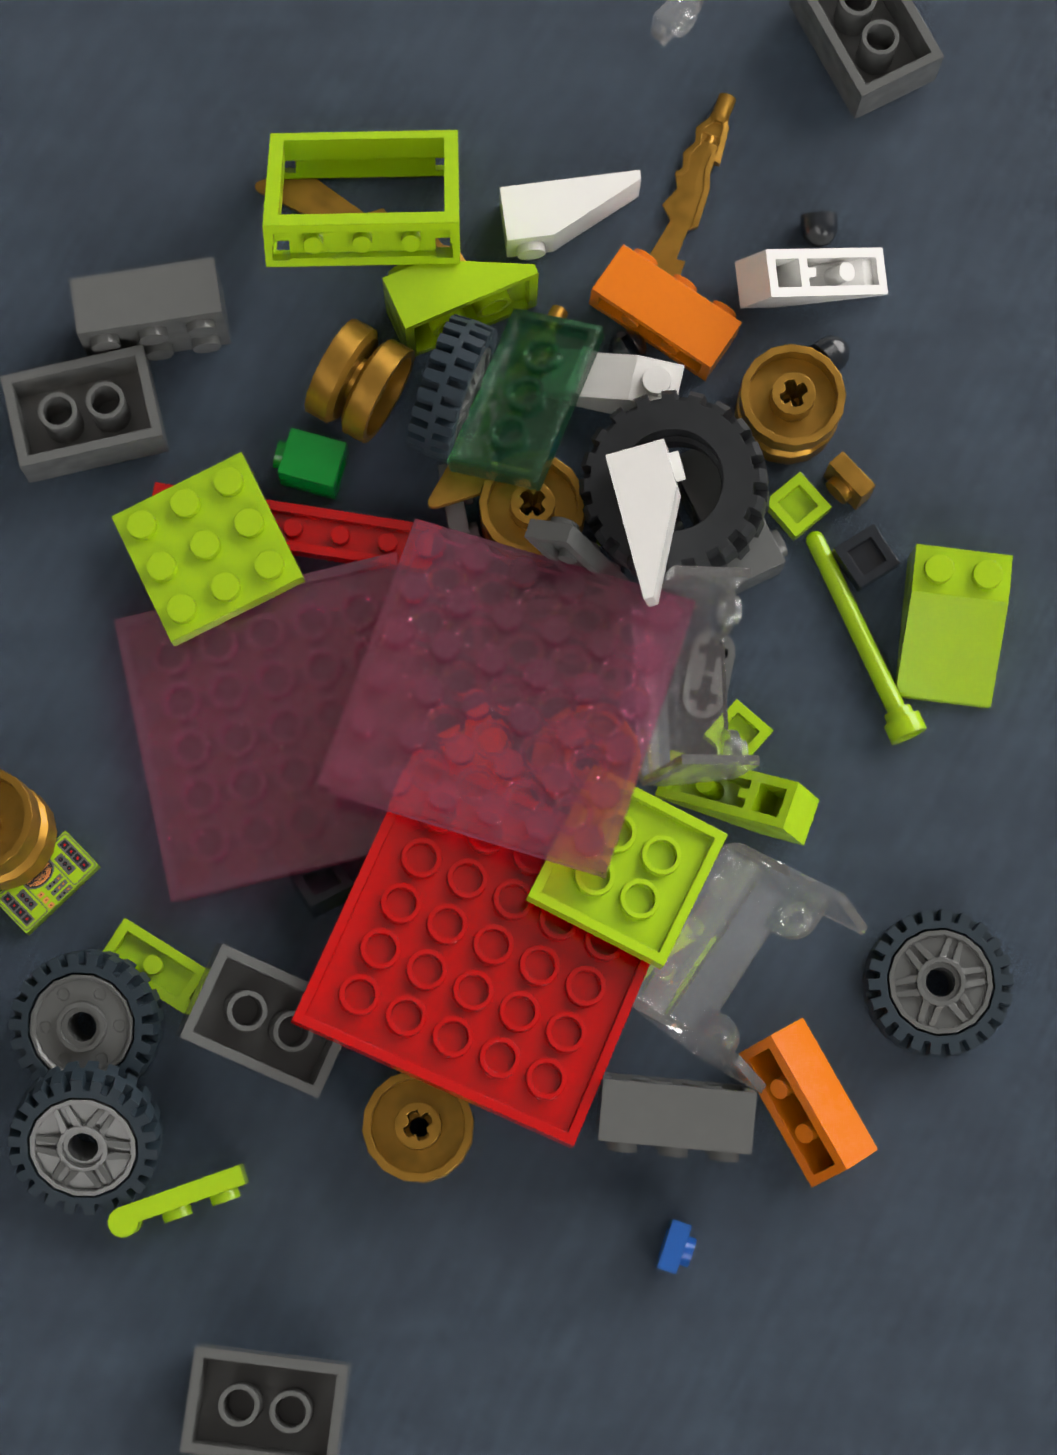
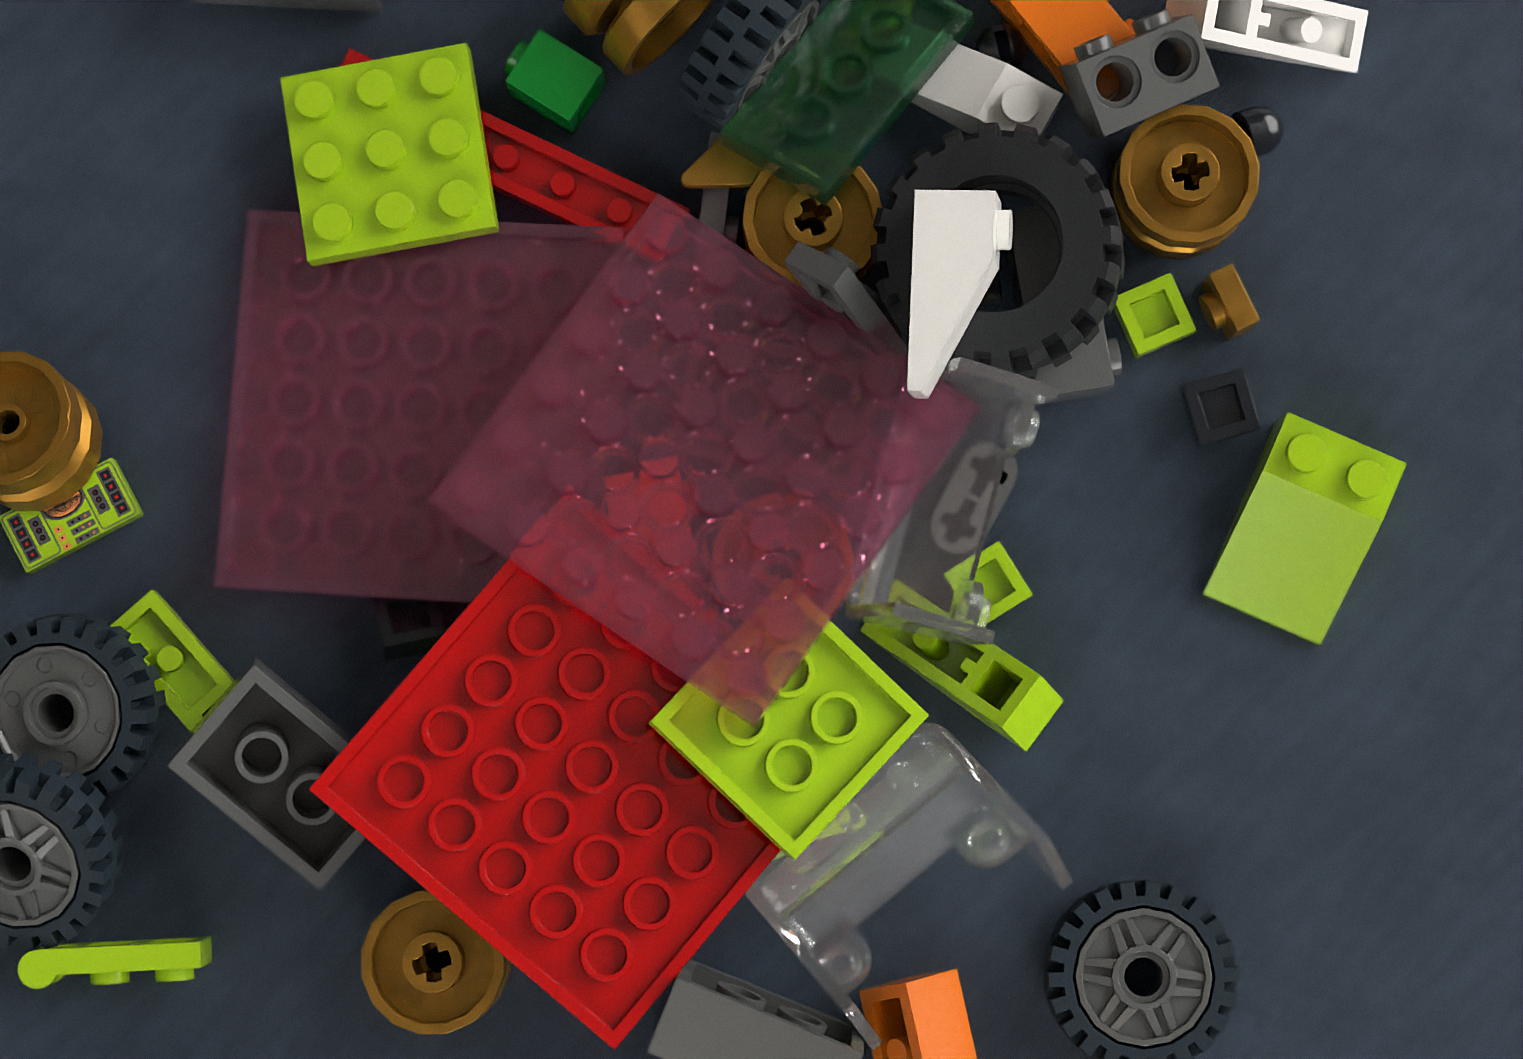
camera: 20 degrees right, 5 degrees up
lime piece [806,531,927,745] -> none
none -> dark grey brick [1059,9,1220,138]

